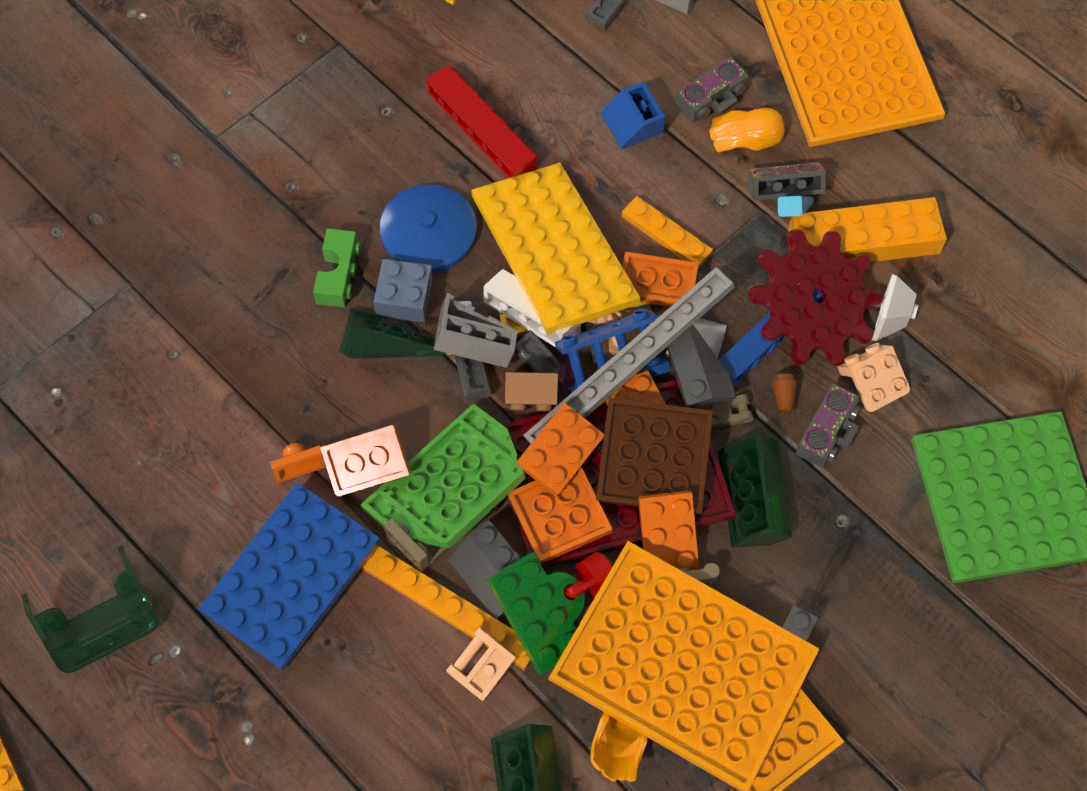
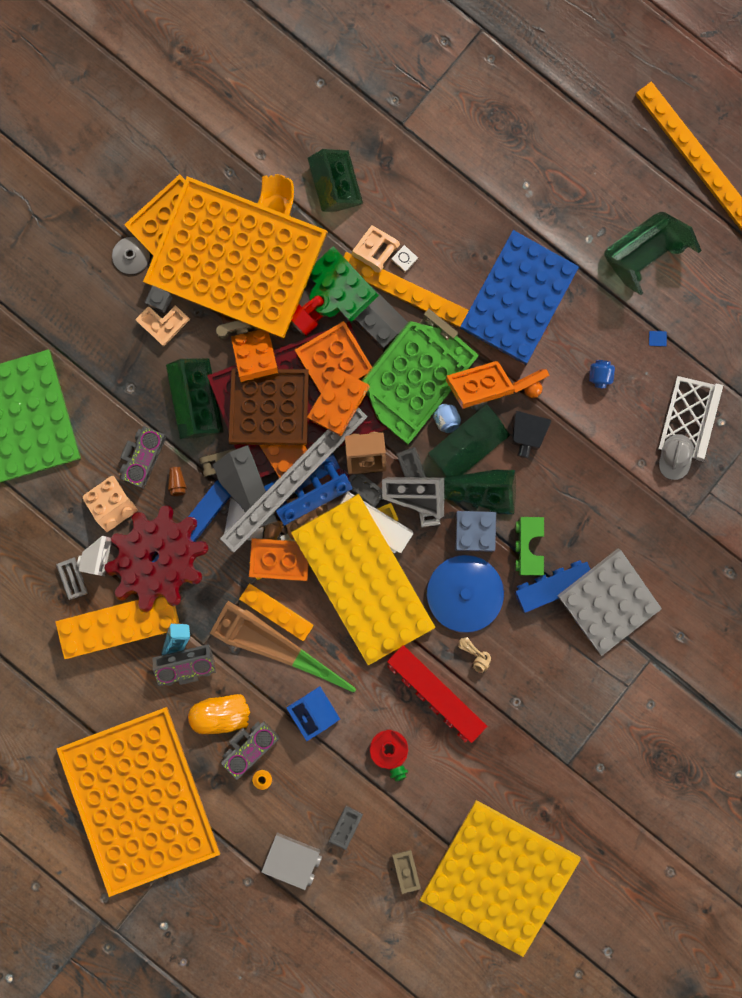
camera: 170 degrees right, 20 degrees up
none -> light grey tile [56,558,88,600]
none -> light grey dish [112,237,150,275]
none -> light nougat plate [136,305,190,347]
none -> medium nougat plate [210,601,356,692]
none -> light orange plate [252,770,272,790]
none -> red plate [370,729,408,769]
none -> green plate [390,766,409,782]
none -> white tile [391,245,418,272]
none -> clear green slope [427,404,510,484]
none -> light blue head [433,404,461,433]
none -> tan piece [458,637,491,673]
none -> black torso [512,411,551,459]
none -> blue brick [514,560,591,613]
none -> light grey plate [557,548,662,656]
none -> blue head [589,360,615,388]
none -> blue sticker [649,331,667,346]
none -> white fence [659,376,723,461]
none -> light grey piece [659,434,694,480]

